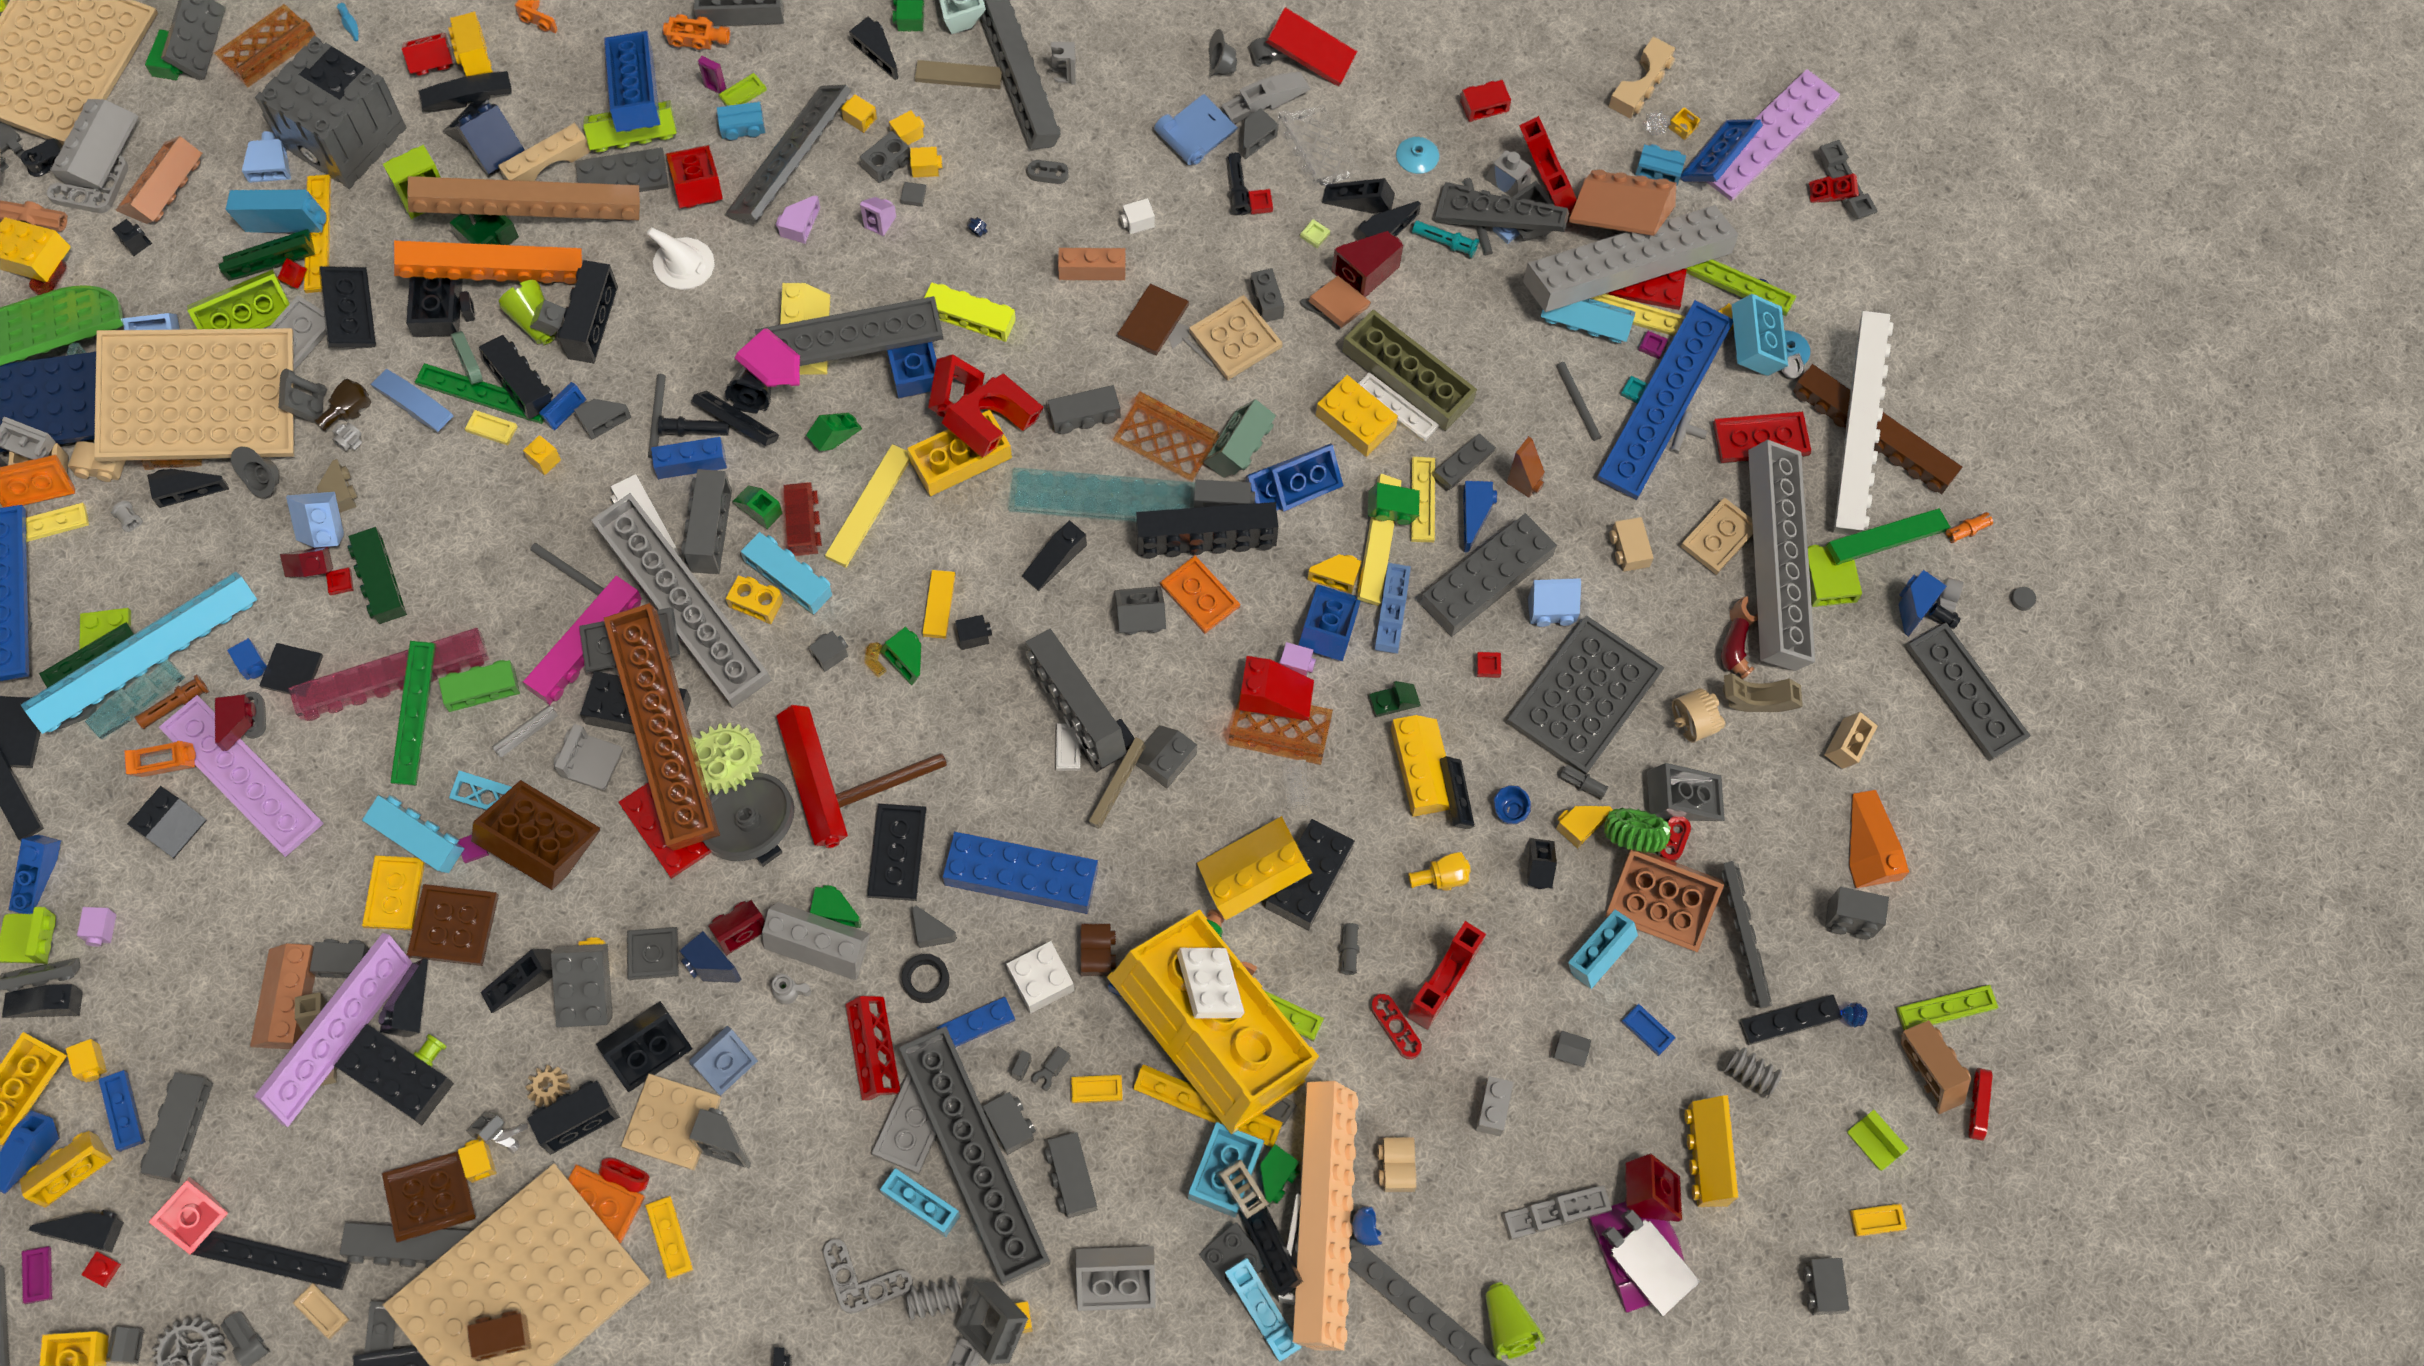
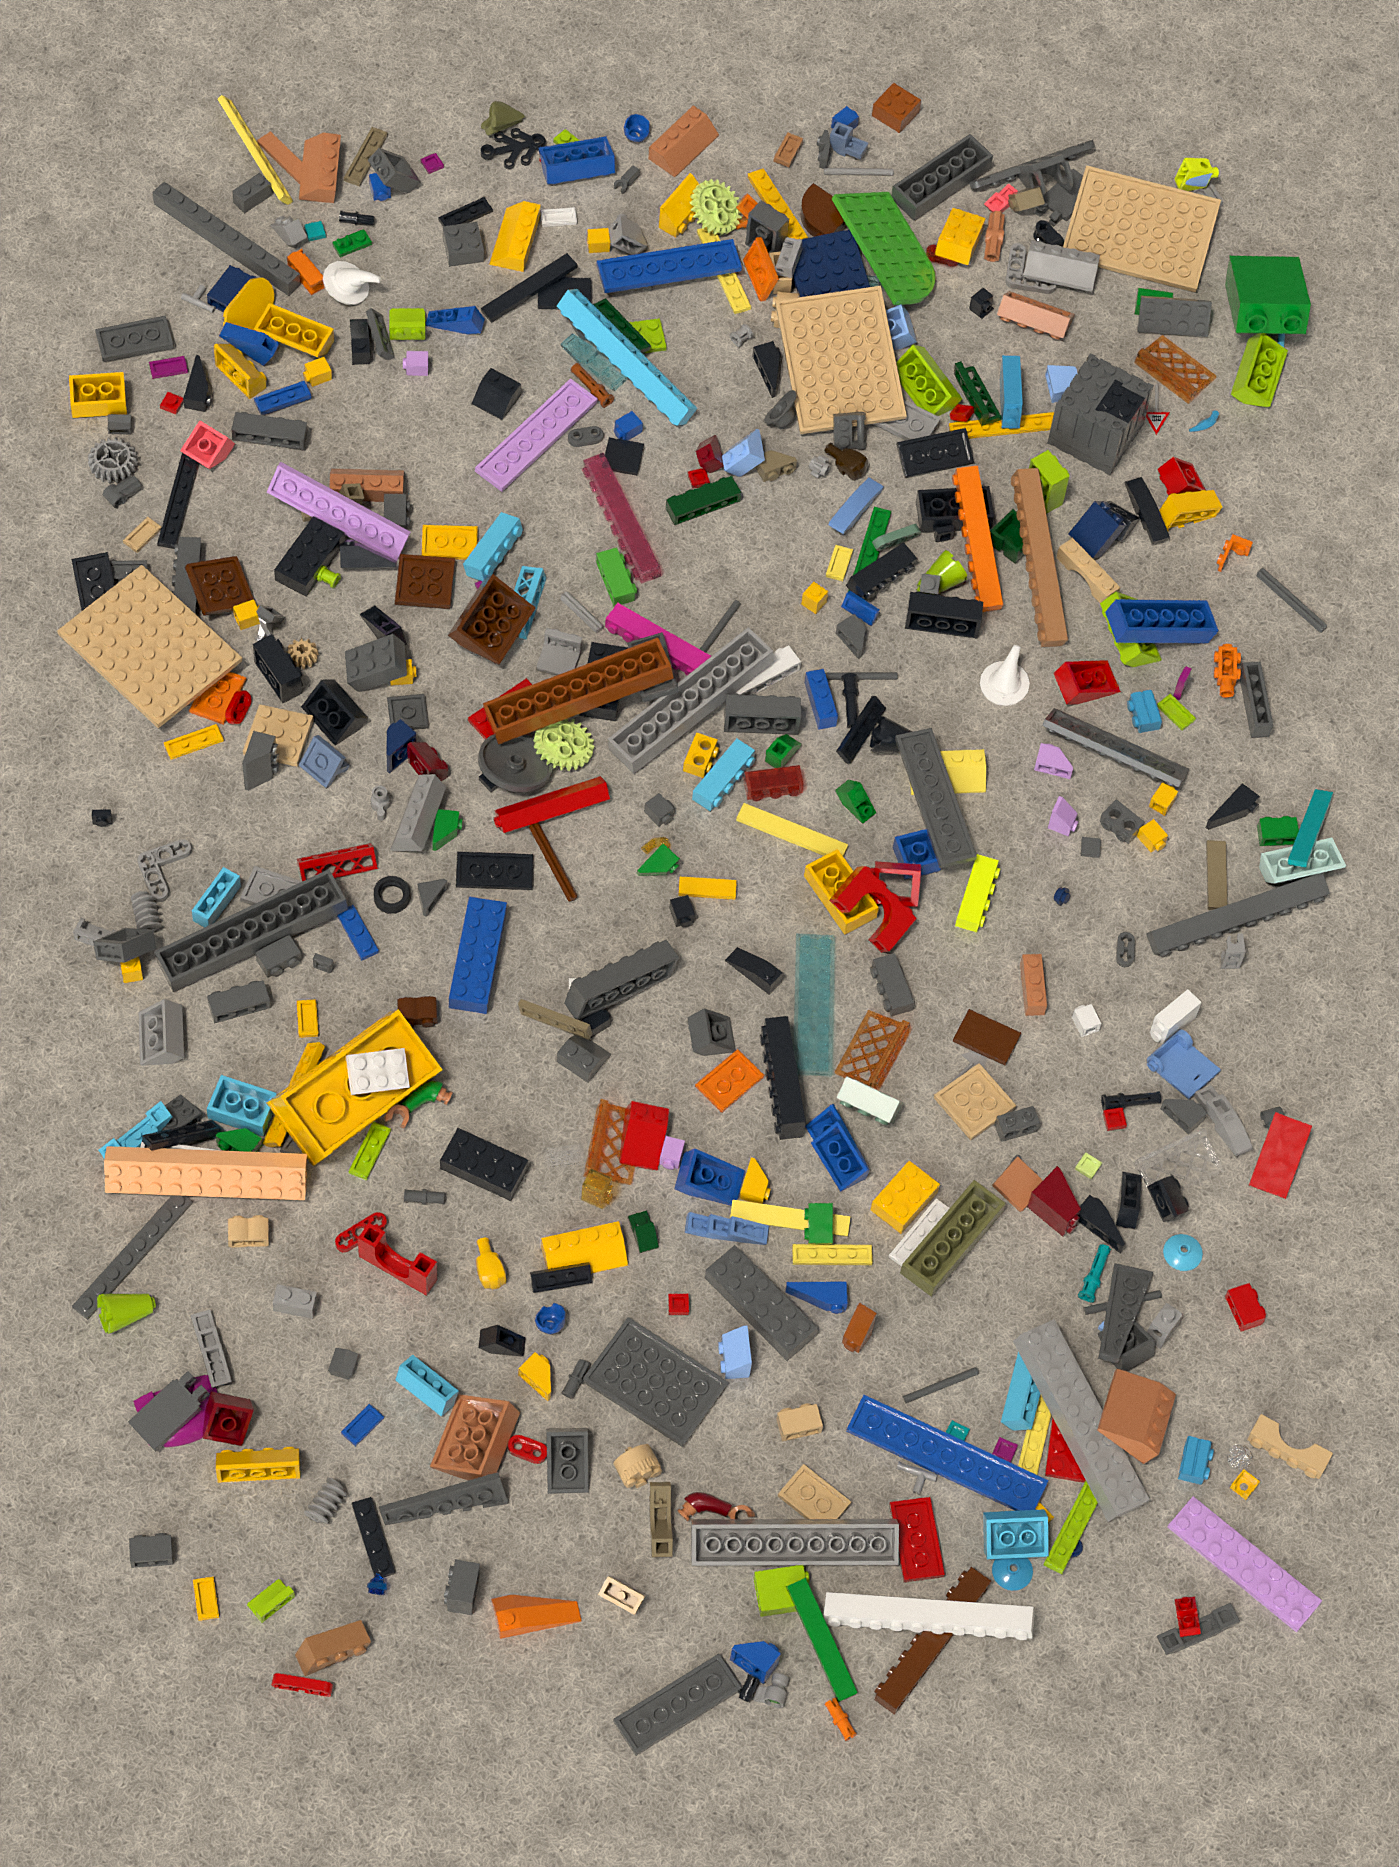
camera: 85 degrees right, 5 degrees down
orange window [124,741,196,777] -> none
dark red slope [215,694,256,751] -> none
green tile [390,641,436,786] -> none
reddish brown brick [467,1310,531,1361] -> none
dark grey plate [575,147,669,192] -> none
dark pink tile [735,328,800,387] -> none
yellow brick [910,146,943,178] -> none
white brick [1007,941,1074,1014] -> none
dark grey bar [1032,1046,1071,1092] -> none
dark grey window [1194,479,1255,508] -> none
yellow slope [1197,816,1312,920] -> none
dark grey piece [1209,29,1237,76] -> none
dark tan slope [1217,1160,1268,1219] -> none
blue hair [1352,1206,1382,1246] -> none
dark grey plate [1433,433,1496,490] -> none
red arch [1519,116,1577,215] -> none
bright green gear [1604,808,1671,853] -> none
blue tile [1681,119,1763,182] -> none
tile [1780,353,1804,379] -> none
lime tile [1896,985,1999,1031] -> none
dark grey tile [2011,587,2036,611] -> none
none -> clear yellow brick [581,1169,614,1209]
none -> black slope [1147,1175,1189,1223]
none -> white brick [1150,989,1201,1044]

